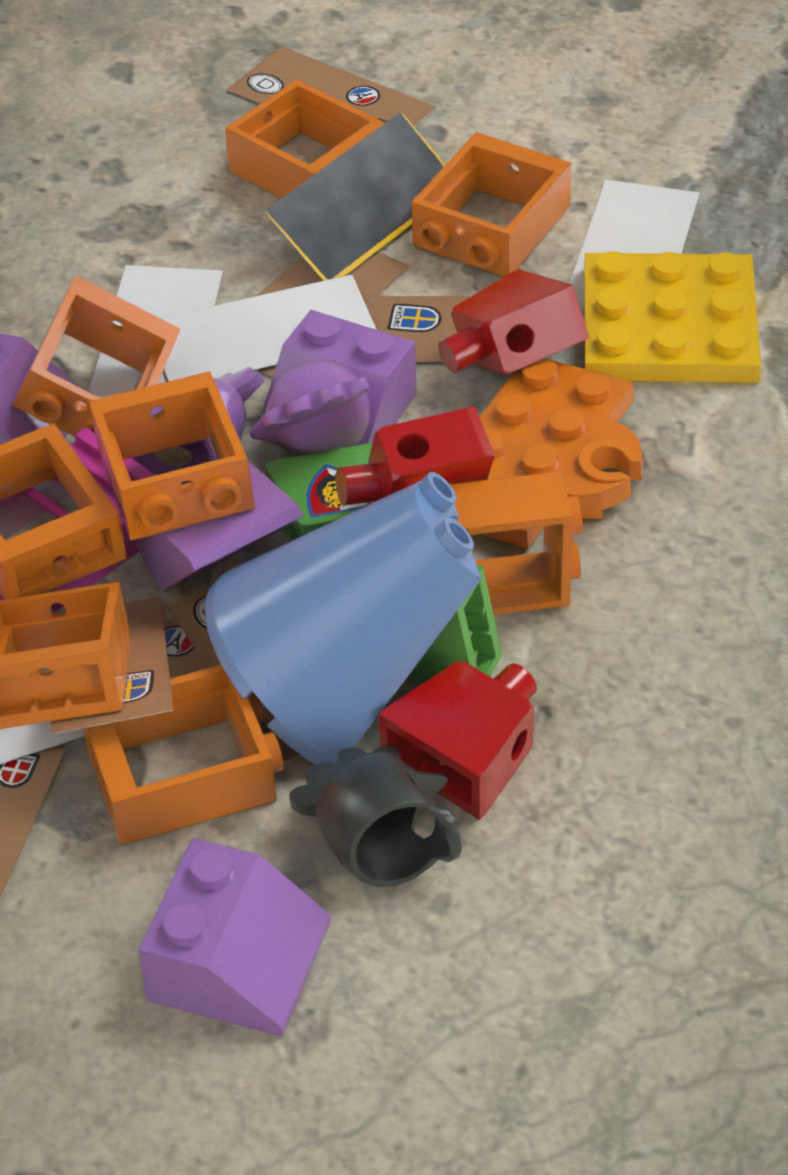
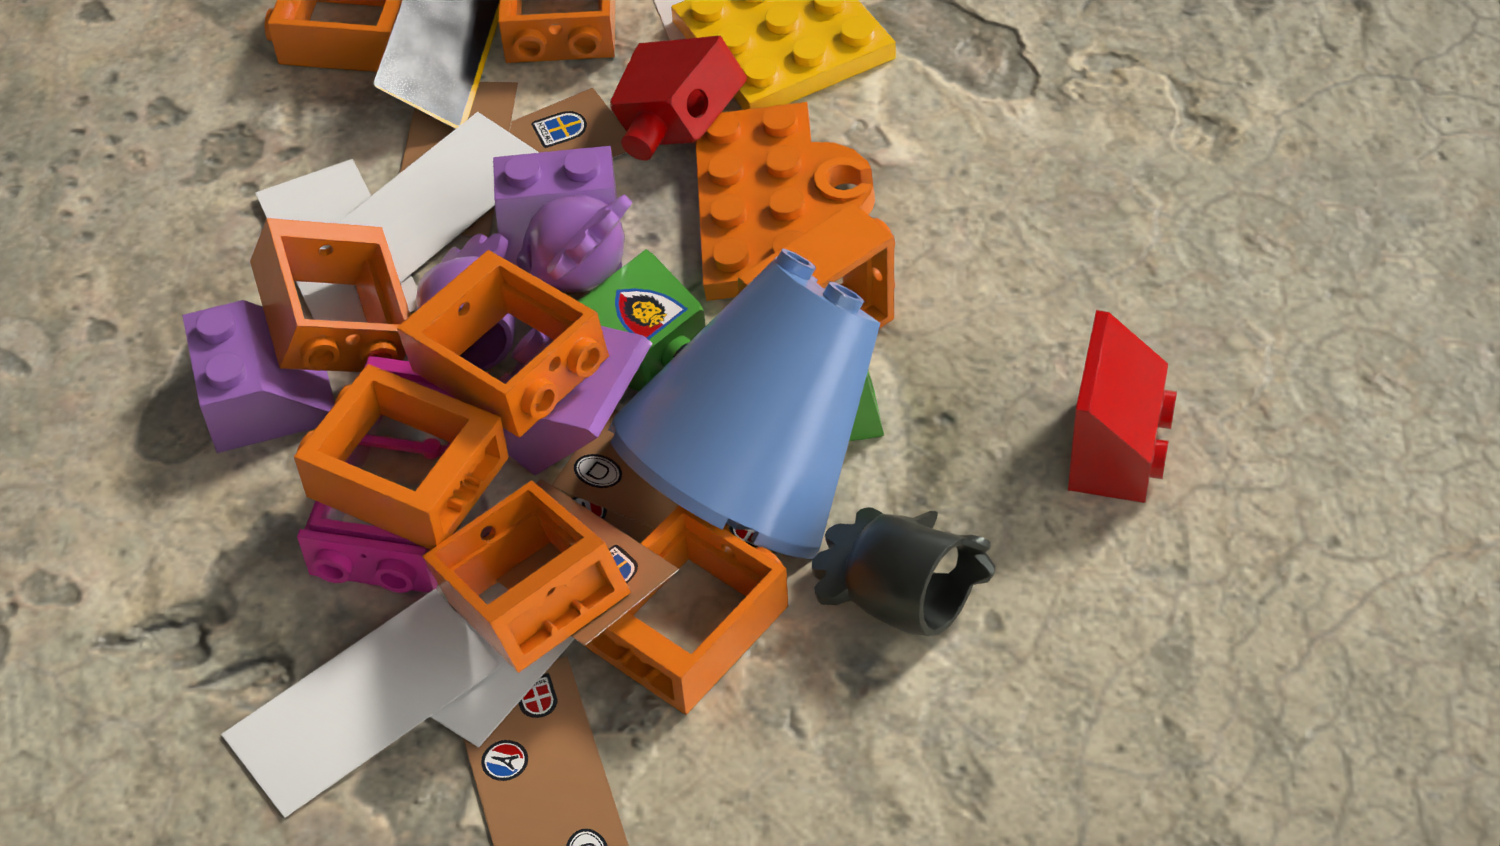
camera: 30 degrees left, 5 degrees up
medium lavender slope [138,838,331,1037] -> none
red torso [335,407,495,506] -> none
red torso [379,662,537,820] -> none
none -> red slope [1068,310,1177,503]

